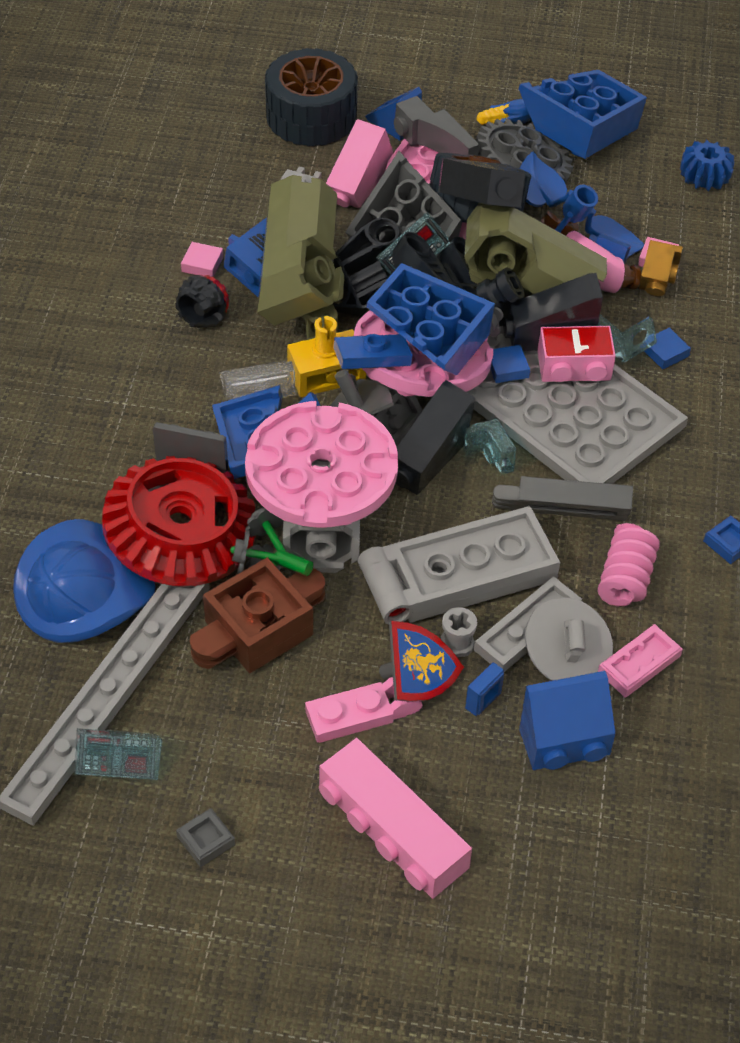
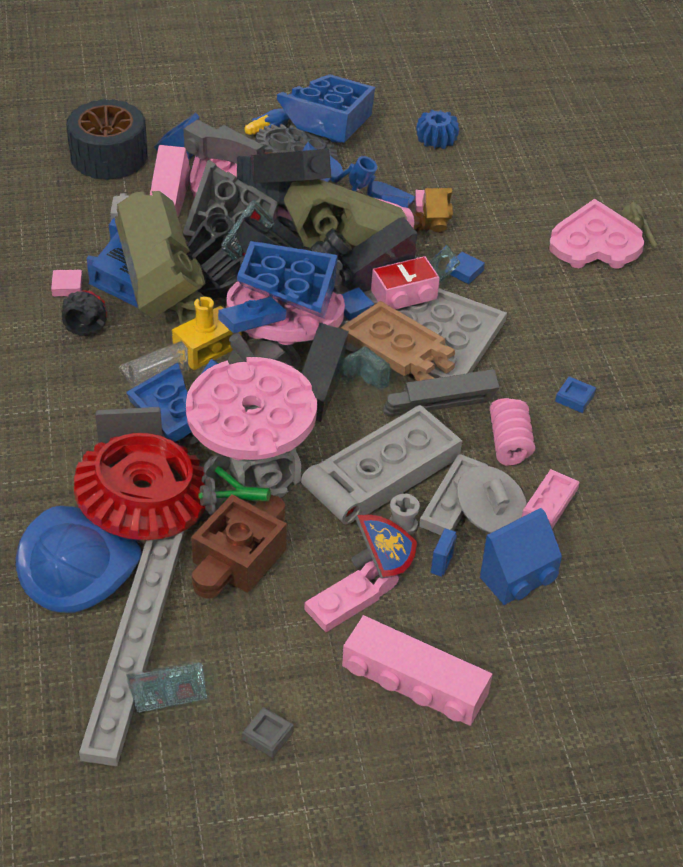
camera: 20 degrees left, 5 degrees down
none -> medium nougat tile [340,301,455,381]

